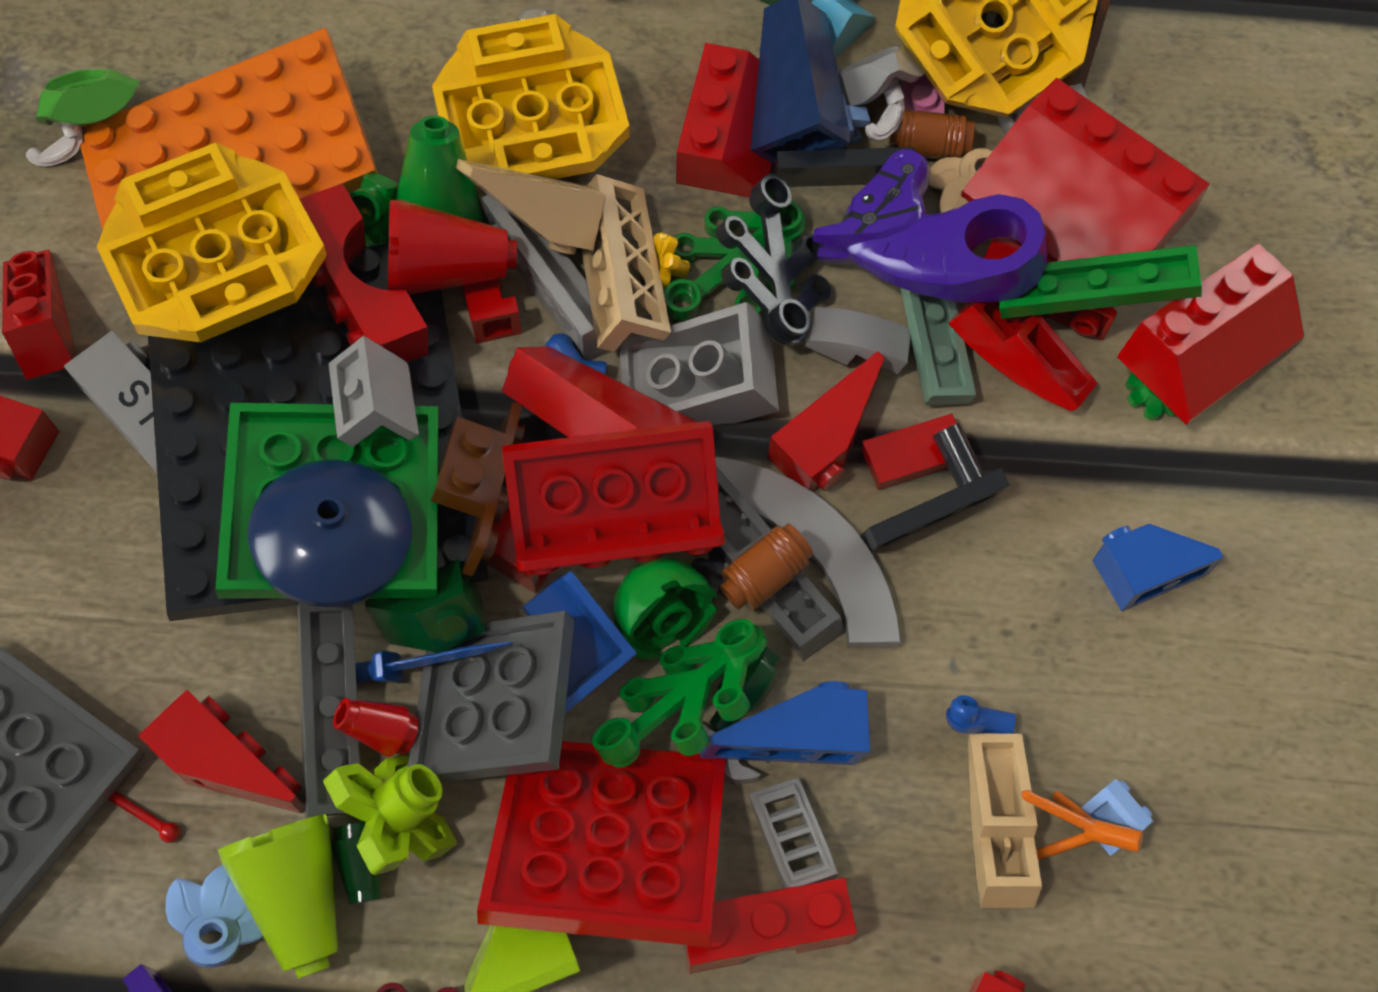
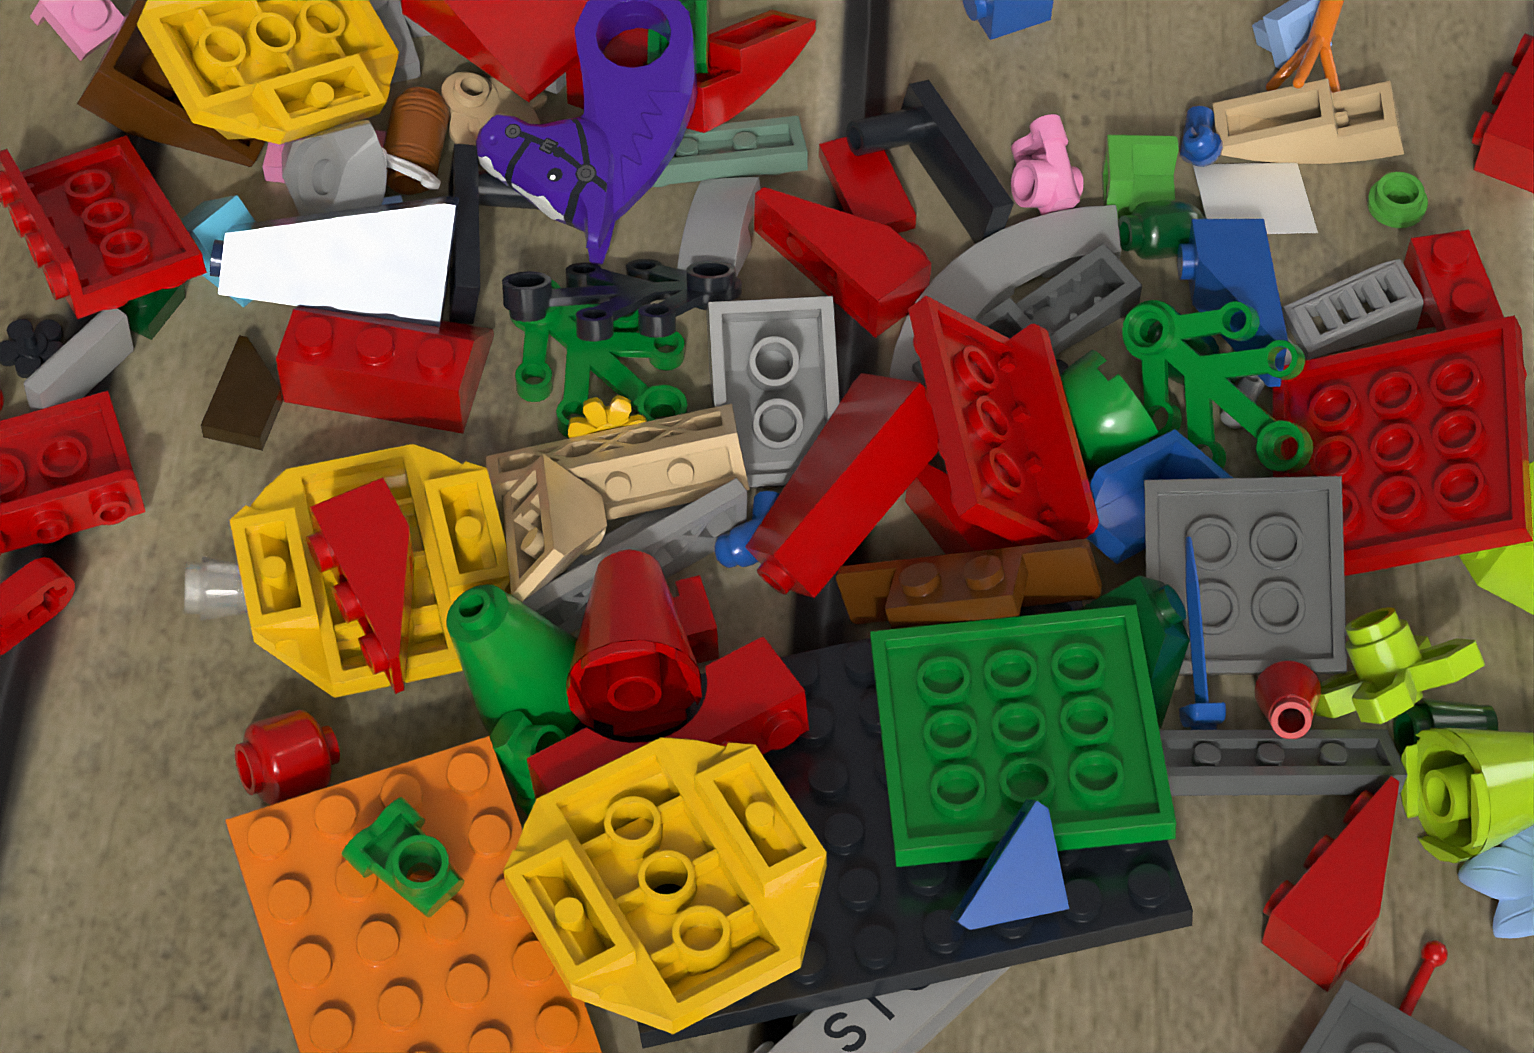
camera: 90 degrees left, 10 degrees down
dark blue dish [248,460,412,607] -> none
light grey panel [329,336,419,447] -> none
dark orange head [720,523,814,611] -> none
none -> dark brown tile [201,335,283,451]
none -> red head [235,710,340,805]
none -> red slope [306,477,415,694]
none -> green plate [342,797,464,918]
none -> slope [950,799,1069,930]
none -> bright pink plate [1011,114,1084,215]
none -> bright green panel [1102,135,1179,219]
none -> dark green plant [1118,200,1206,260]
none -> white sticker [1193,163,1318,234]
none -> bright green plate [1367,172,1428,228]

